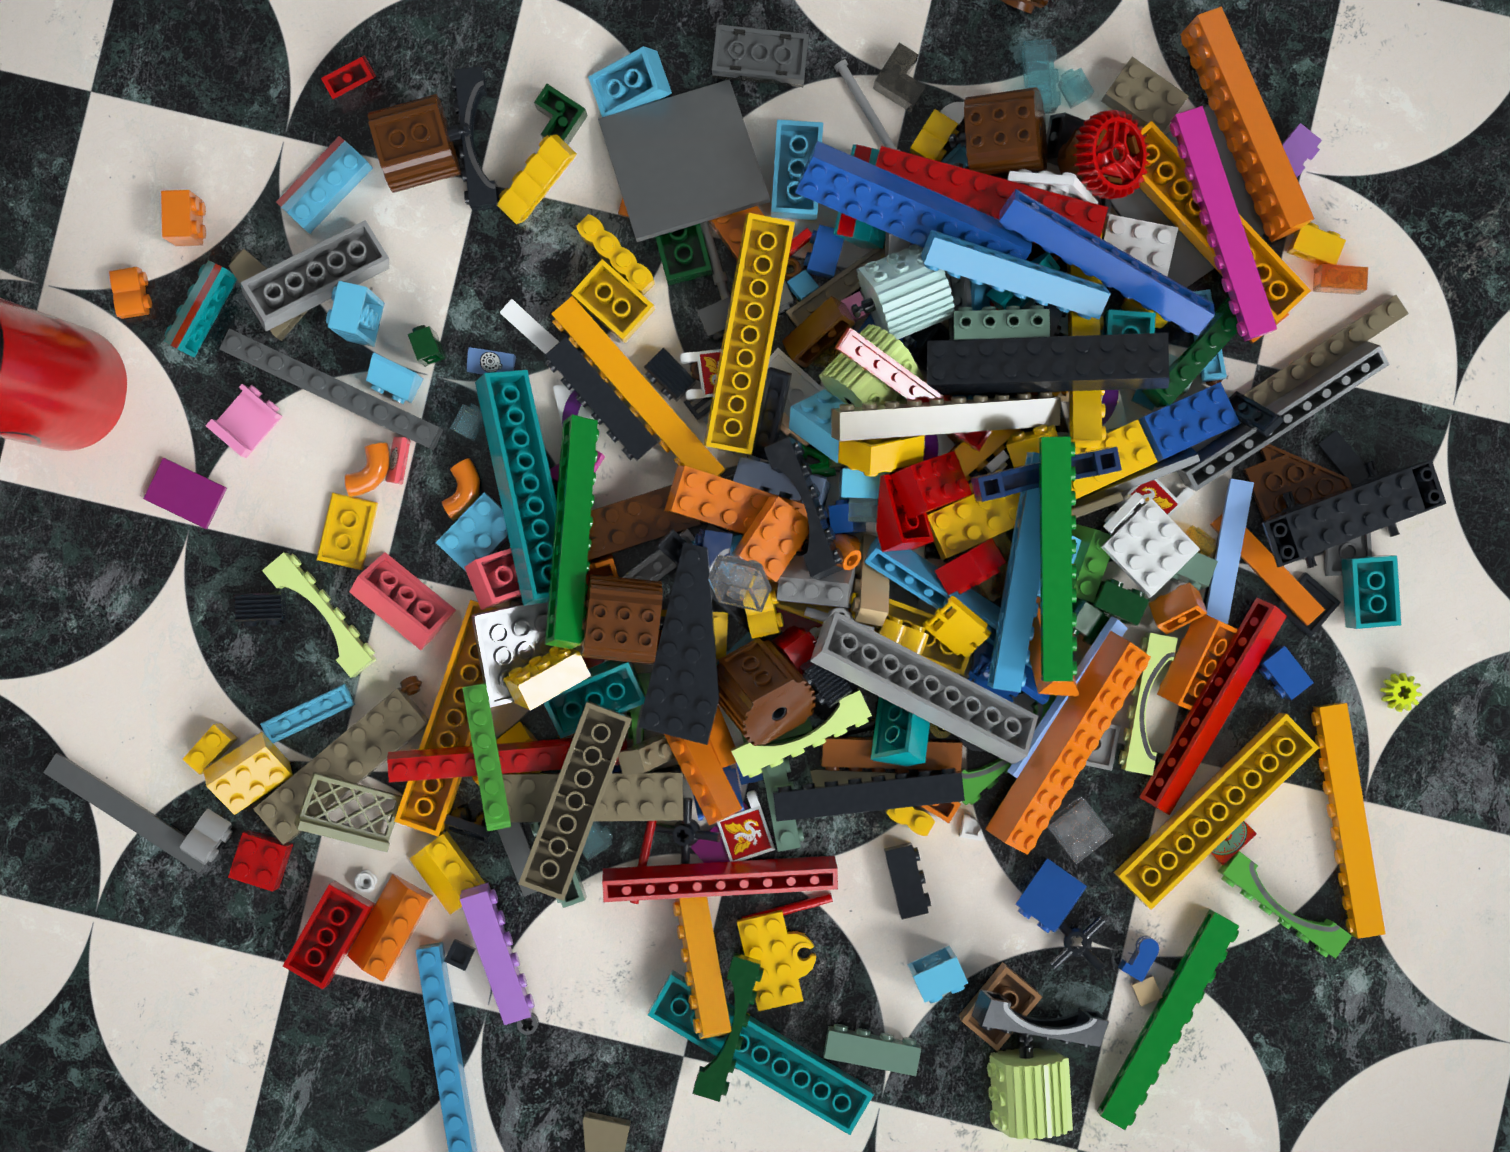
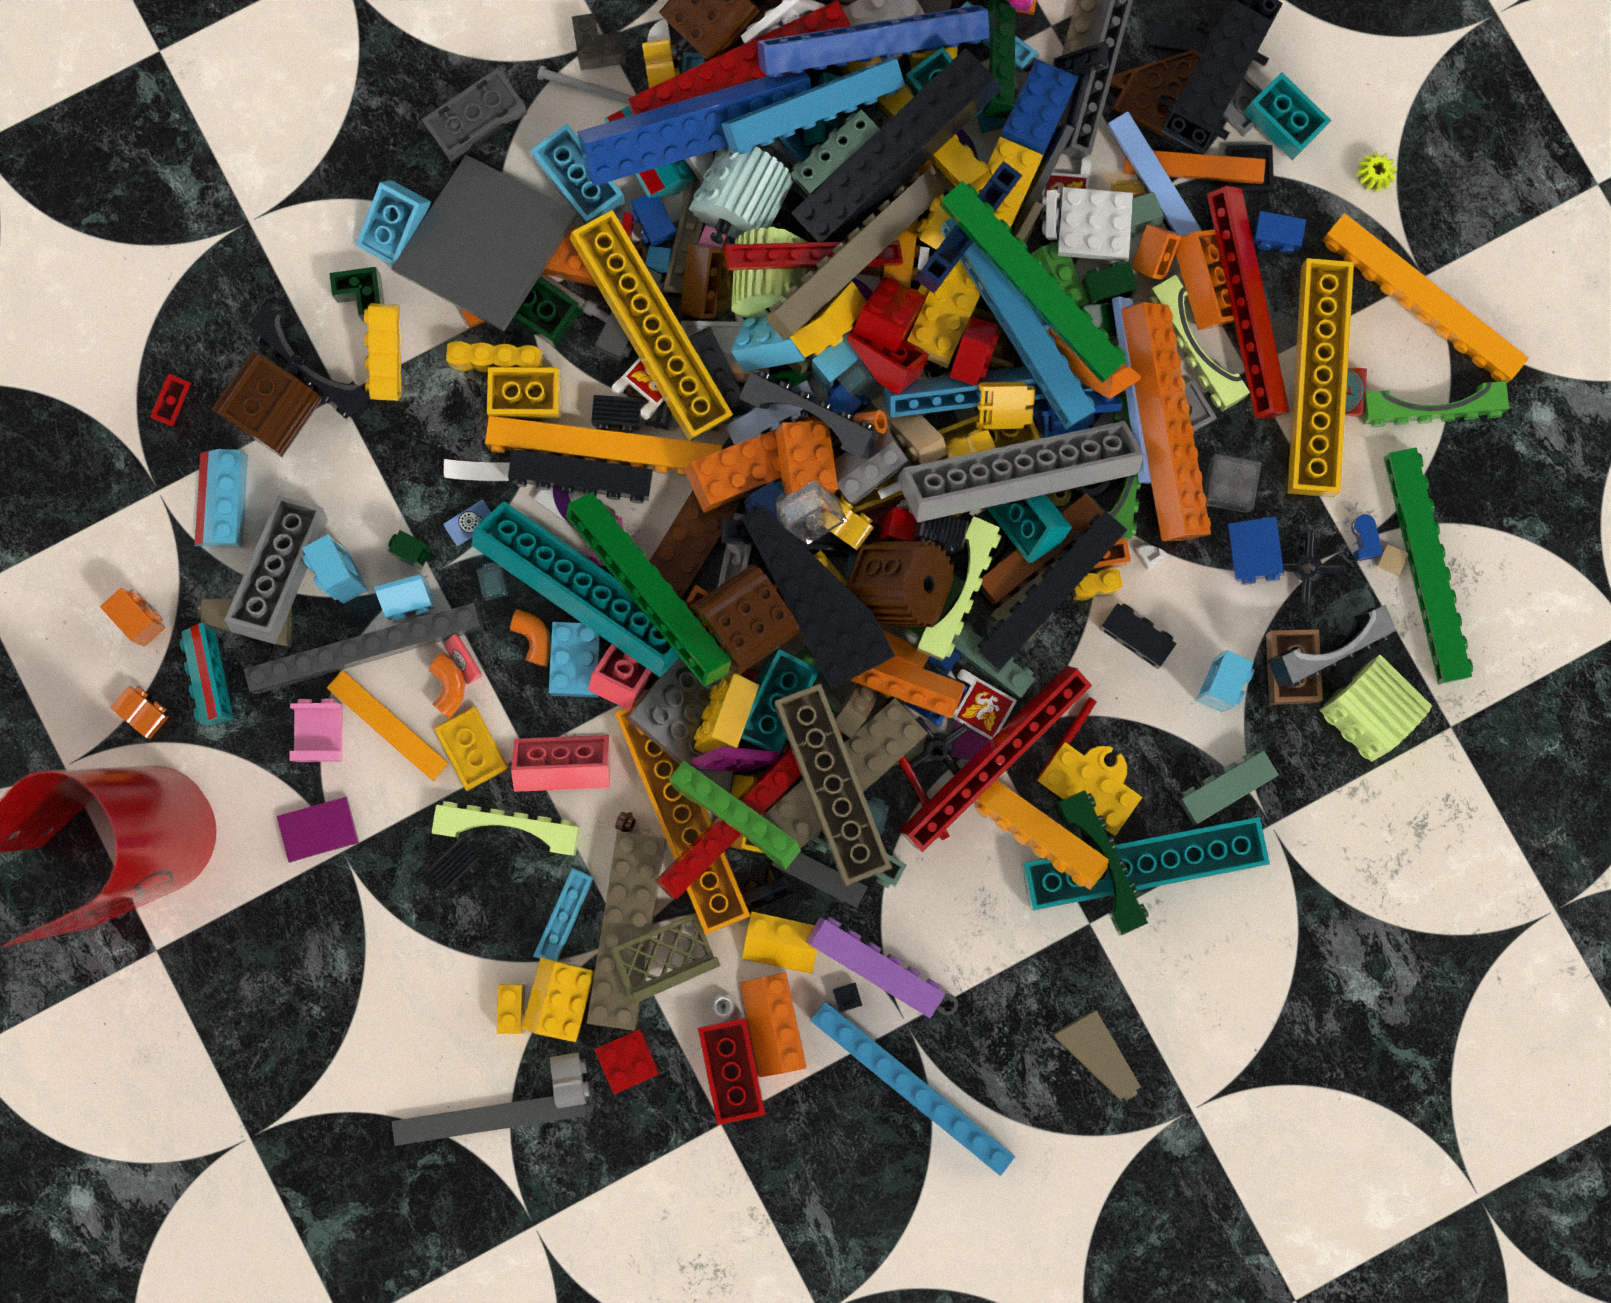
camera: 40 degrees left, 5 degrees down
none -> light orange tile [327,670,449,782]
none -> magenta tile [692,747,779,773]

